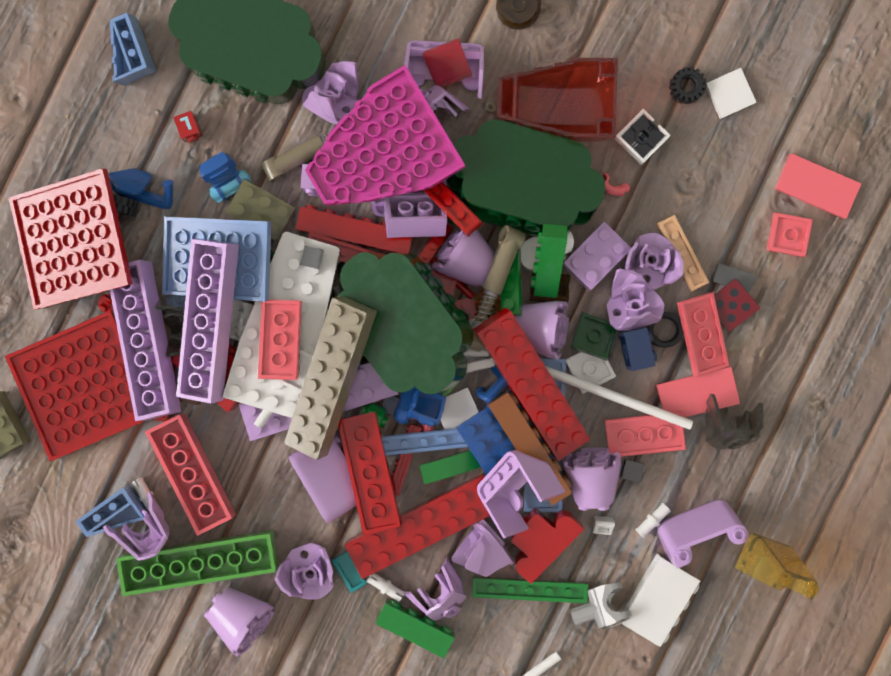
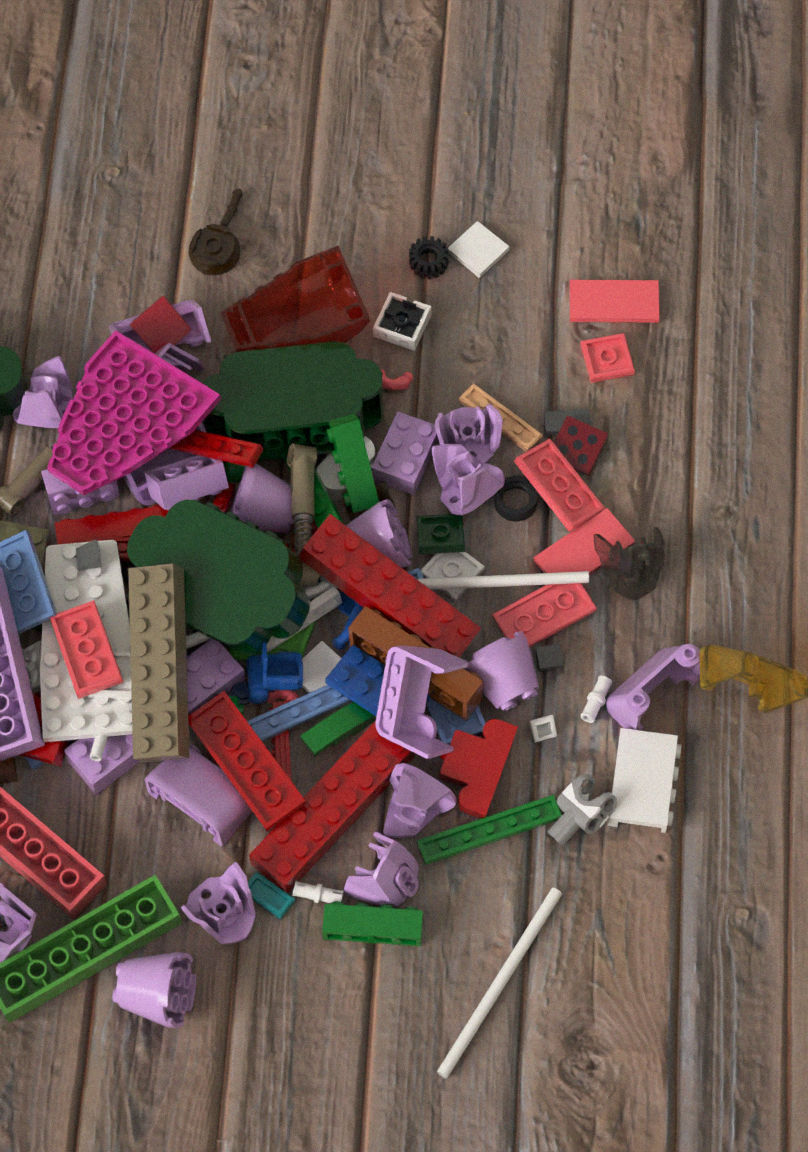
camera: 25 degrees left, 25 degrees down
dark blue brick [618,328,657,371] -> none

